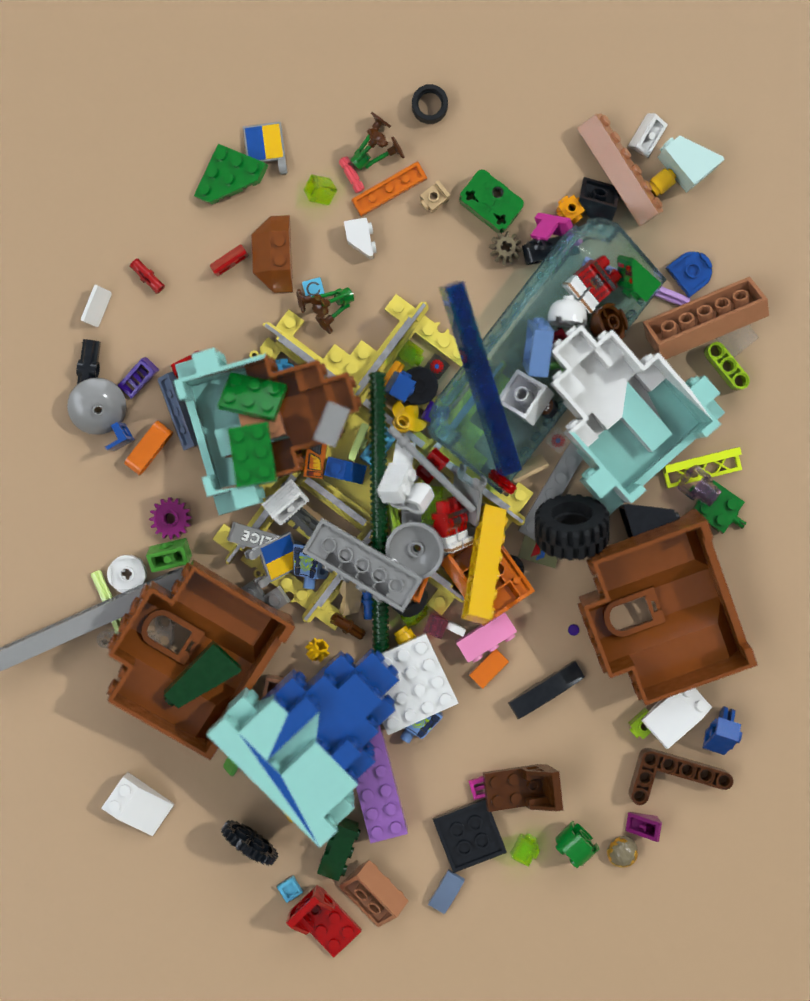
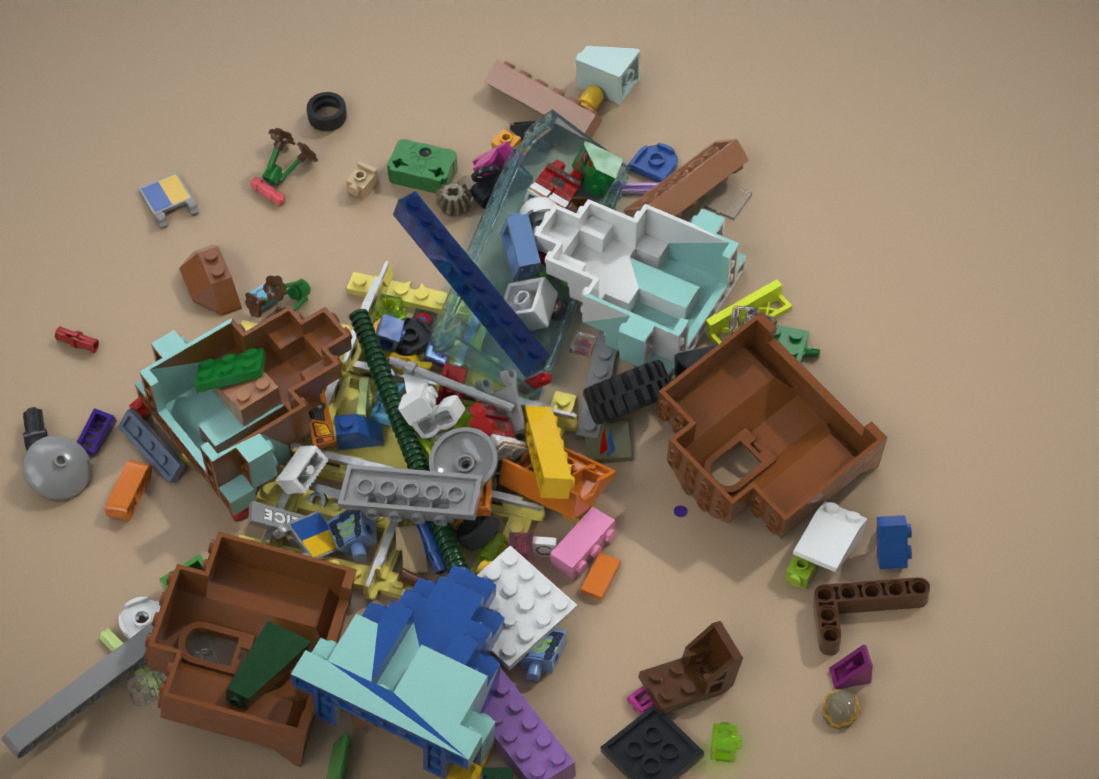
camera: 15 degrees left, 35 degrees down
white slope [81,285,112,327] -> none
blue panel [105,422,135,451] -> none
magenta gear [149,497,193,539] -> none
green plate [194,144,268,205] -> none
red slope [210,244,249,277] -> none
green plate [228,422,277,489] -> none
clear neon green panel [303,174,337,205] -> none
light grey hinge [312,401,350,448] -> none
white slope [344,217,377,259] -> none
orange tile [351,161,427,217] -> none
tan slope [508,454,549,483] -> none
black slope [508,661,585,719] -> none
green brick [555,821,599,868] -> none
white slope [628,113,668,158] -> none
lime beam [704,342,750,391] -> none

